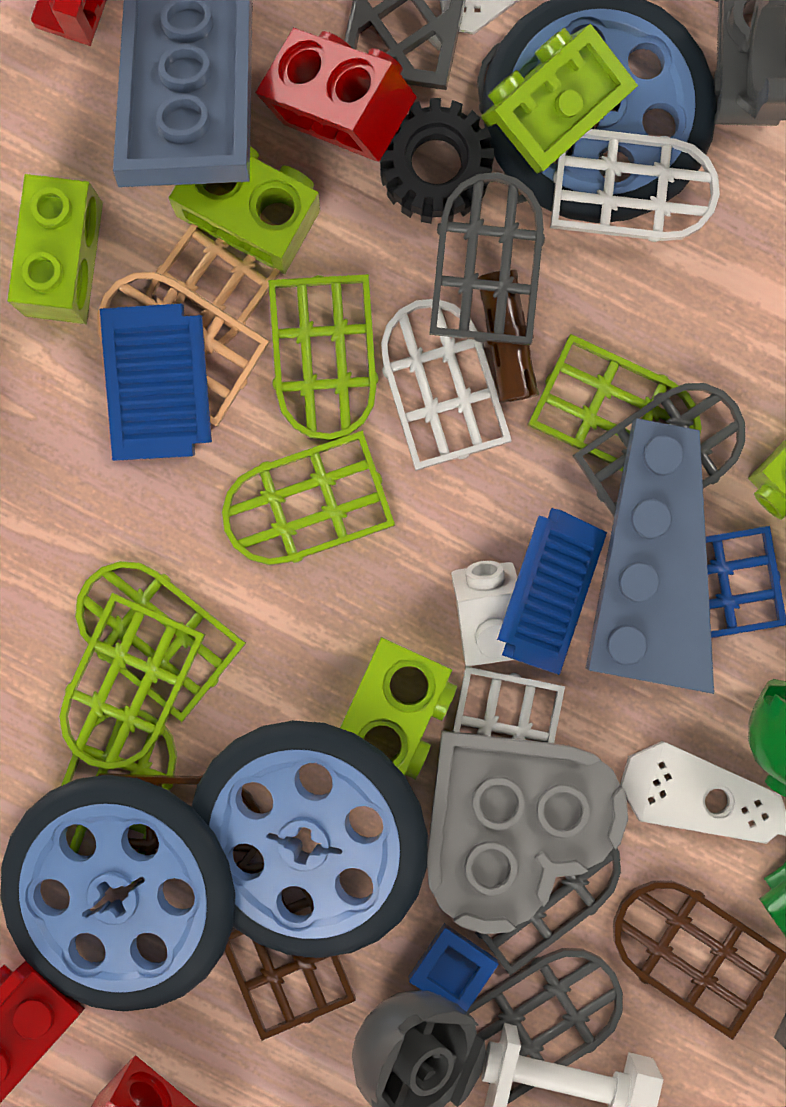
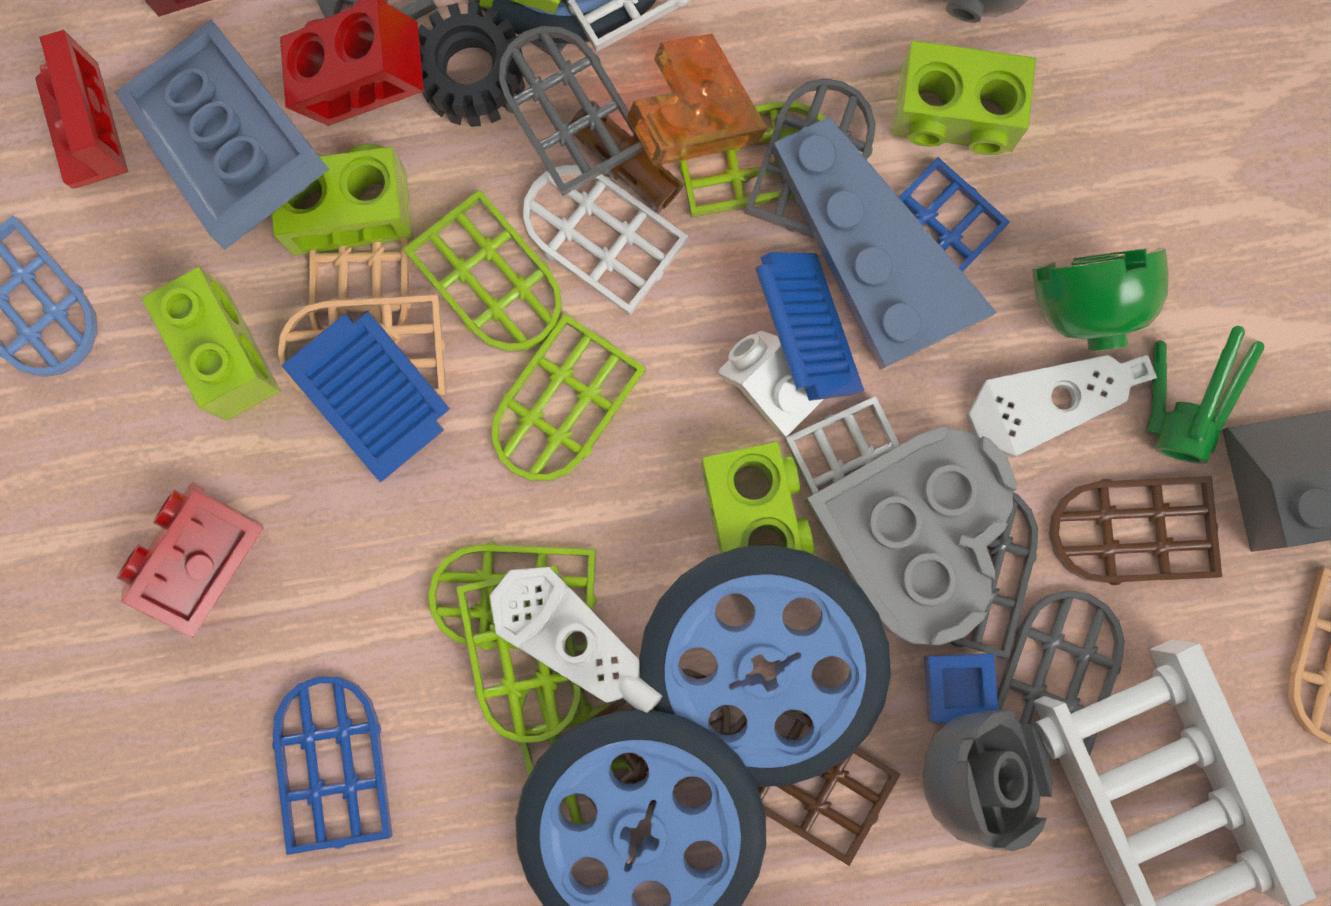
camera: 30 degrees left, 5 degrees down
none -> white piece [490,567,663,713]
none -> clear orange plate [627,33,767,167]

